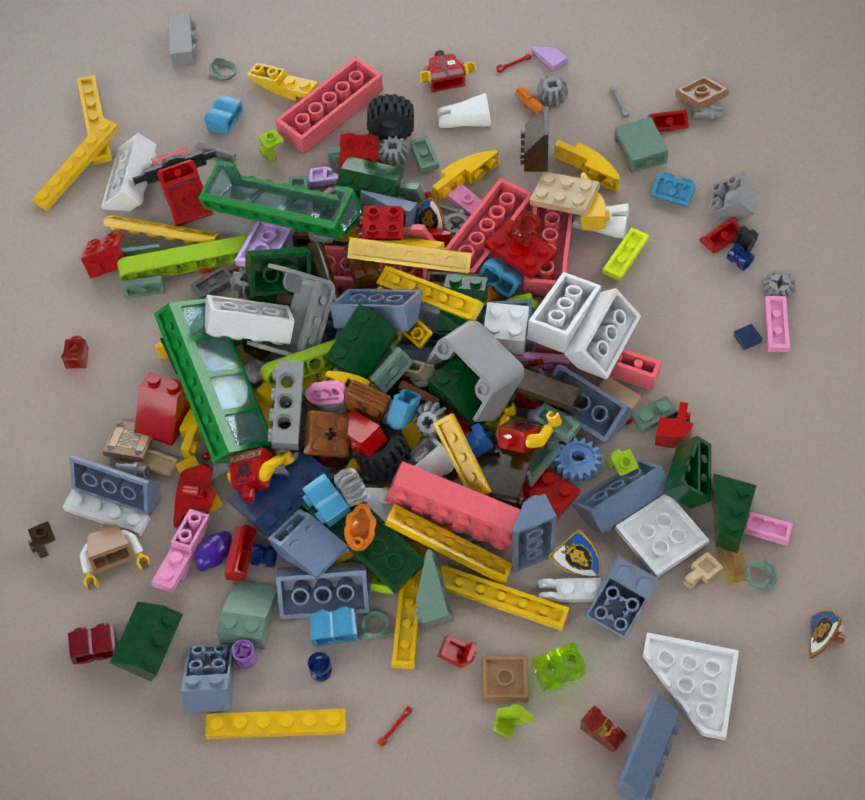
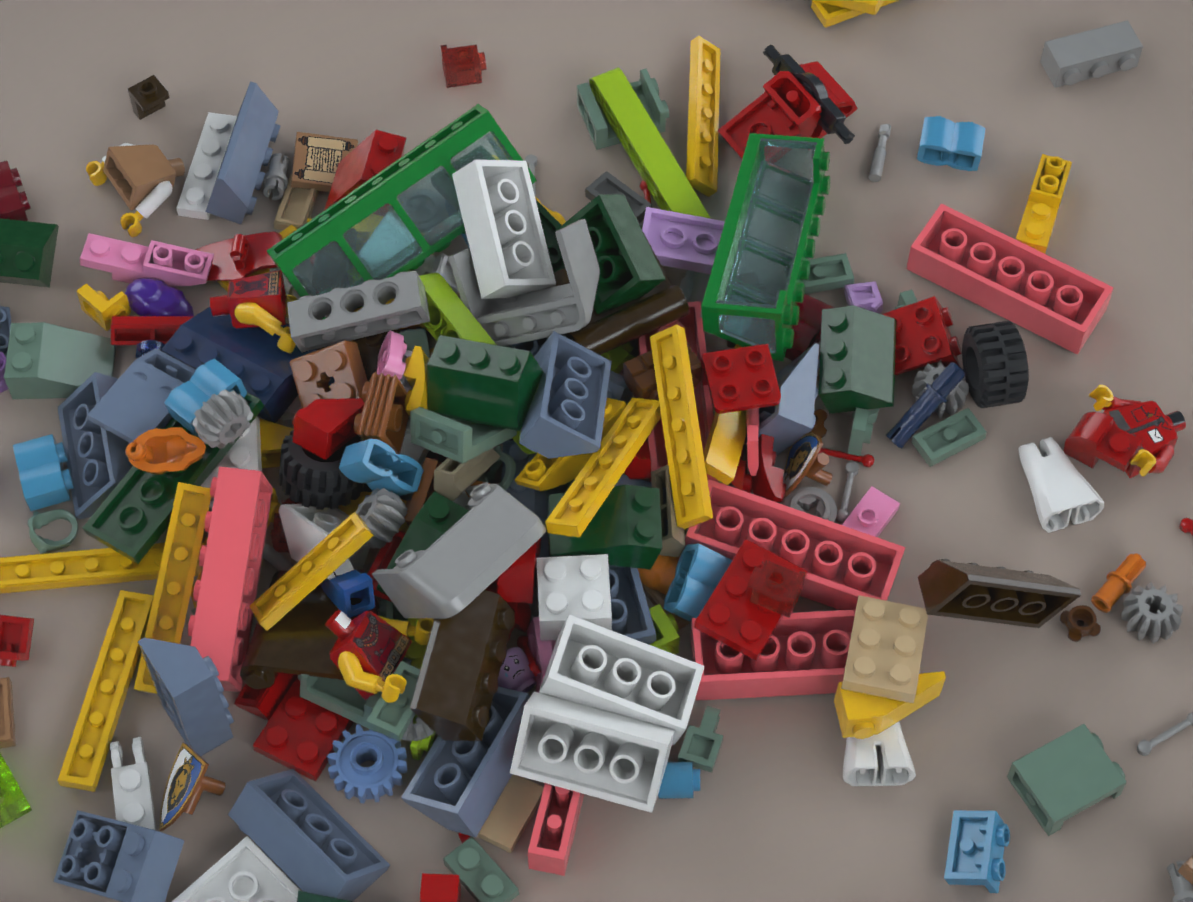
camera: 75 degrees right, 0 degrees up
red bracket [80,232,125,279] -> none
white slope [101,133,157,211] -> none
sand green piece [209,58,236,81] -> none
lime bracket [258,129,284,163] -> none
sand green slope [414,549,455,628] -> none
yellow slope [432,150,499,202] -> none
yellow slope [554,140,620,192] -> none
neon yellow plate [603,227,649,281] -> none
lime bracket [605,448,639,477] -> none
red slope [647,109,689,132] -> none
none -> yellow bracket [77,283,131,331]
none -> dark blue axle [886,362,965,449]
none -> reddish brown plate [1060,605,1101,642]
none -> red brick [1064,412,1143,472]

